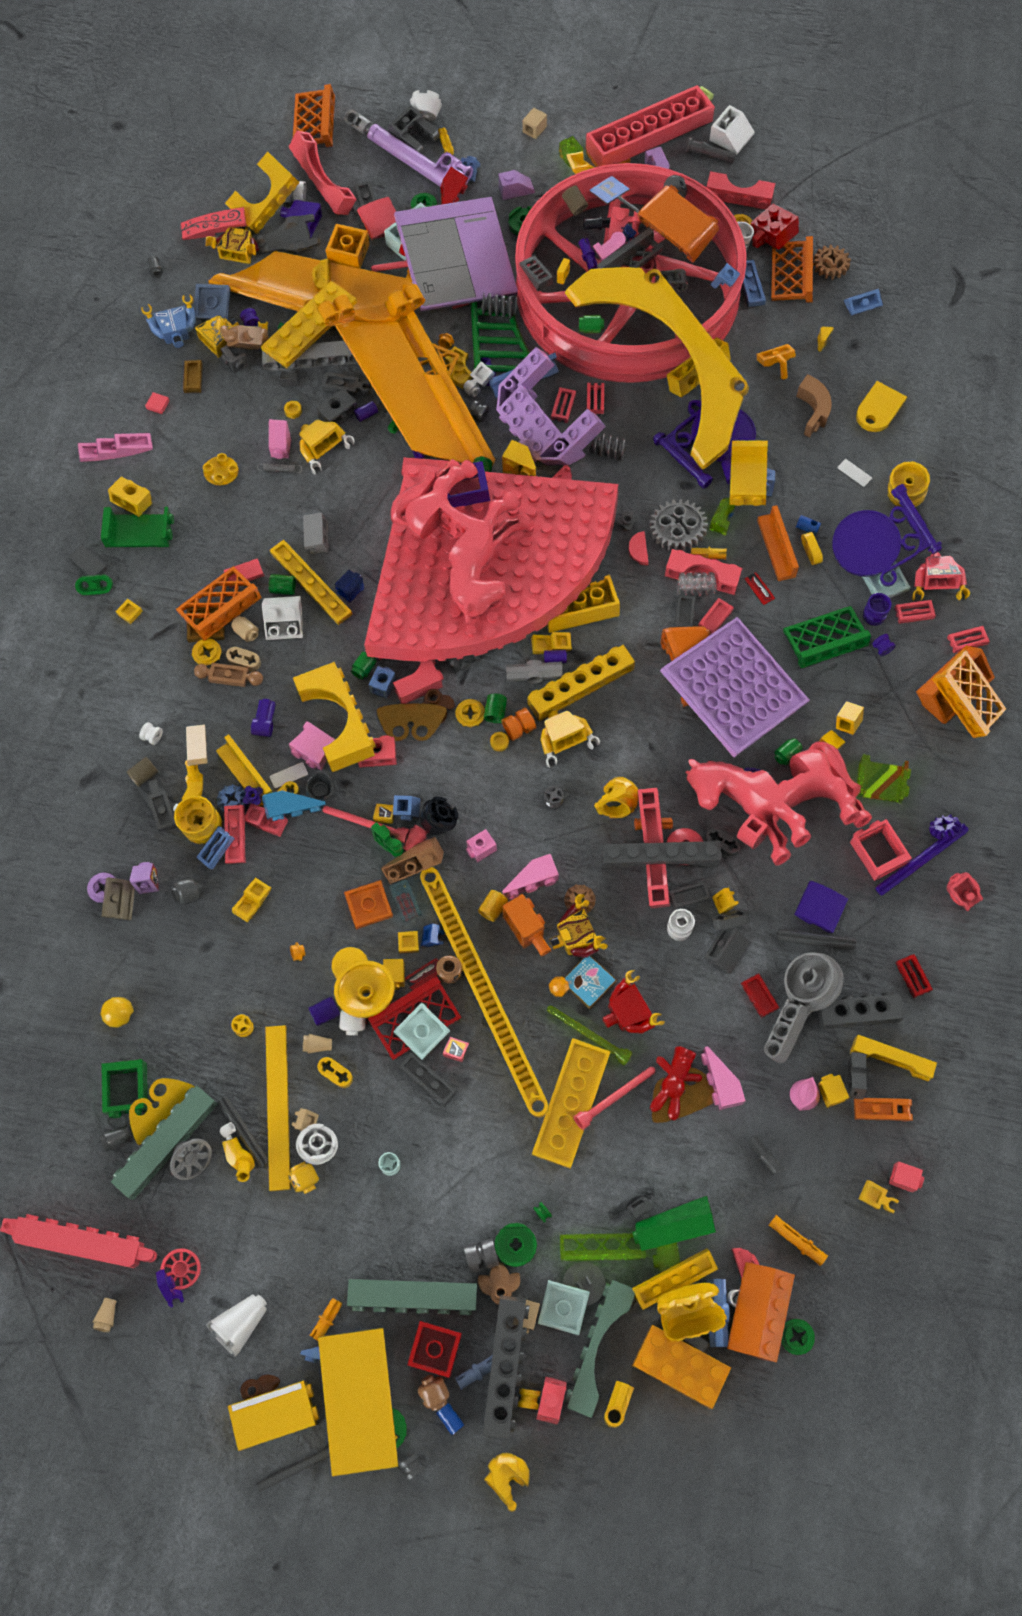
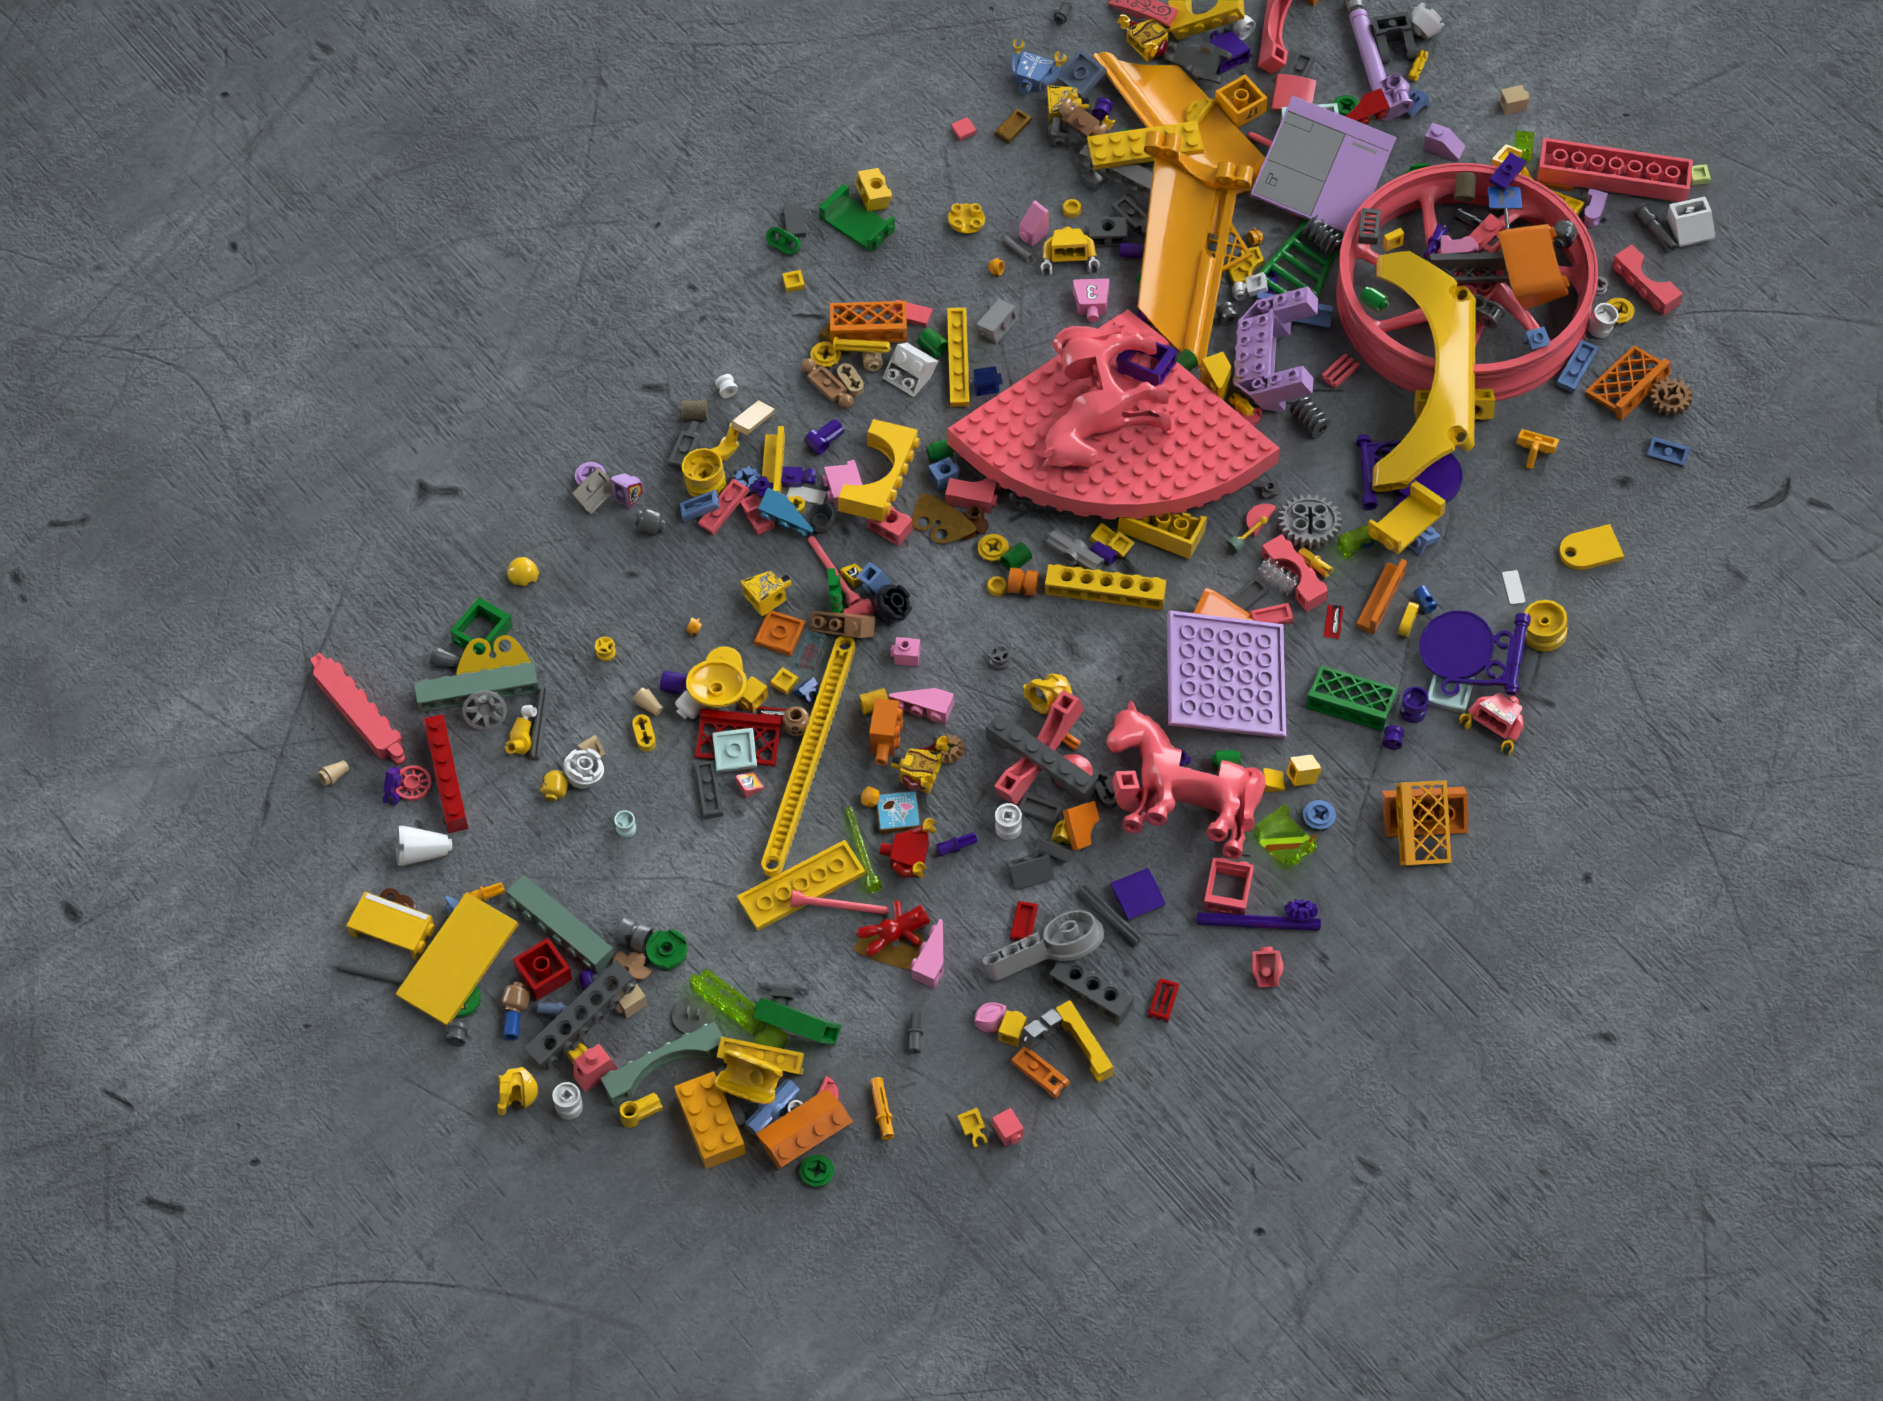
camera: 40 degrees right, 10 degrees down
bright pink slope [78,433,153,462] -> none
yellow slope [232,877,271,923] -> none
yellow tile [265,1025,291,1191] -> none
green bush [533,1202,552,1223] -> none
light aqua tile [538,1280,590,1335] -> none
yellow torso [540,711,600,768] -> none
coral tile [551,387,576,423] -> none
clear blue plate [621,224,637,240] -> none
red hinge [751,203,799,249] -> none
medium nougat arch [796,374,832,438] -> none
yellow slope [817,327,834,352] -> none
coral tile [894,600,936,624] -> none
coral tile [947,626,990,653] -> none
none -> red arch [424,714,469,833]
none -> white wheel [552,1082,583,1120]
none -> dark purple arm [579,969,593,990]
none -> yellow torso [741,571,792,616]
none -> dark purple plate [781,467,816,487]
none -> yellow axle [833,337,890,353]
none -> dark purple axle [936,832,978,856]
none -> light orange plate [988,258,1004,276]
none -> orange tile [1063,801,1100,850]
none -> bright pink torso [1073,278,1109,322]
none -> hinge [1227,516,1268,553]
none -> yellow axle [1229,393,1254,417]
none -> medium blue gear [1303,800,1336,831]
none -> dark purple plate [1489,152,1526,191]

